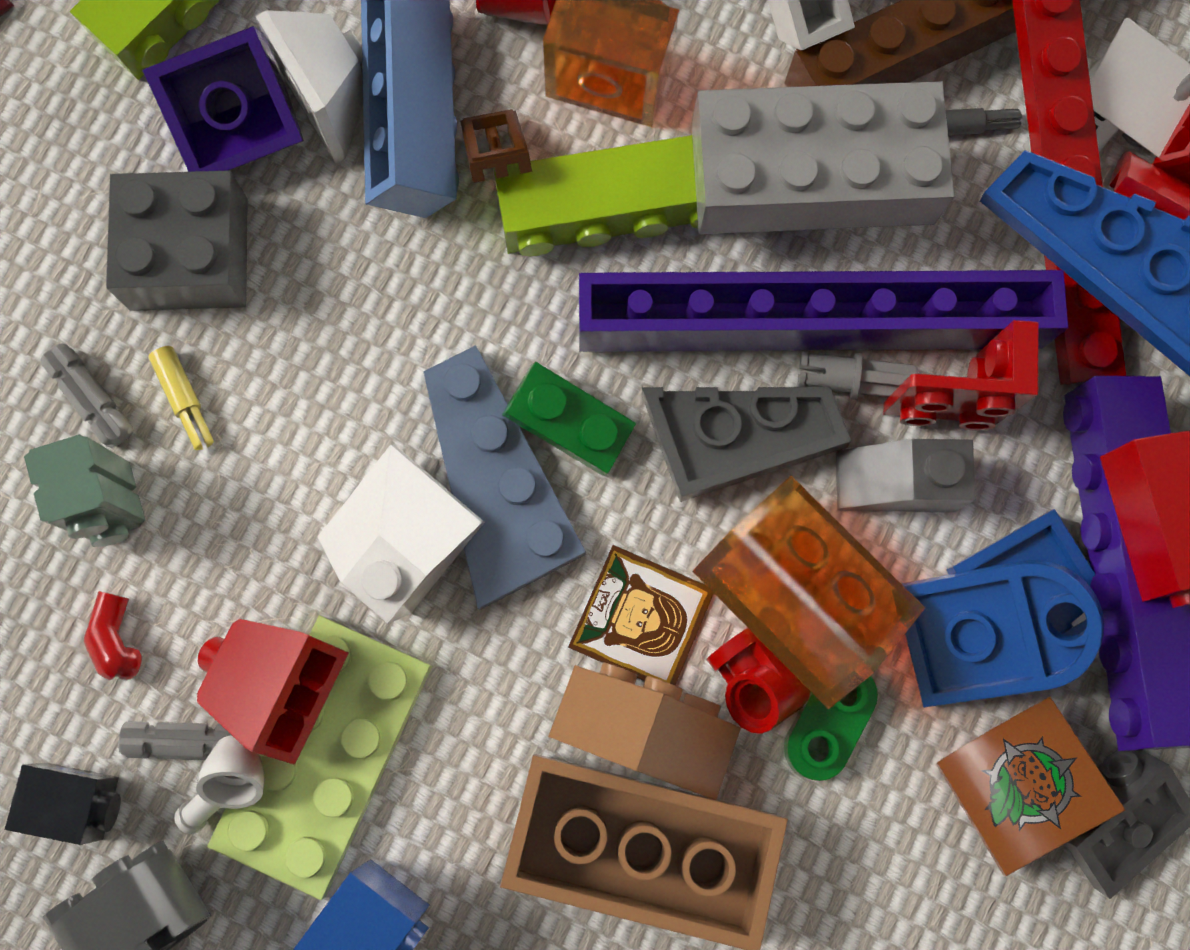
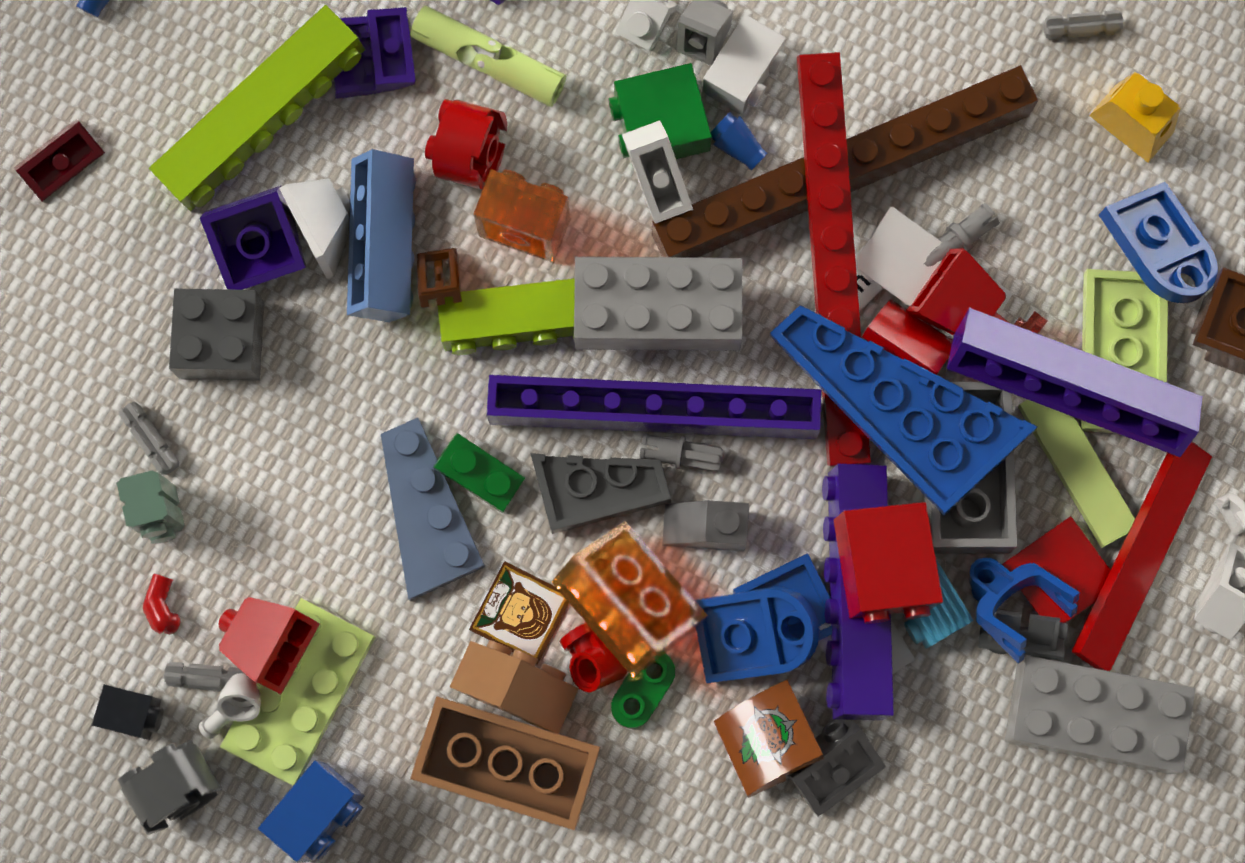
camera: 10 degrees right, 0 degrees up
light yellow pin [148,346,214,450] -> none
white slope [318,445,485,624] -> none
red bracket [883,320,1039,431] -> none
dark grey pin [946,108,1022,136] -> none

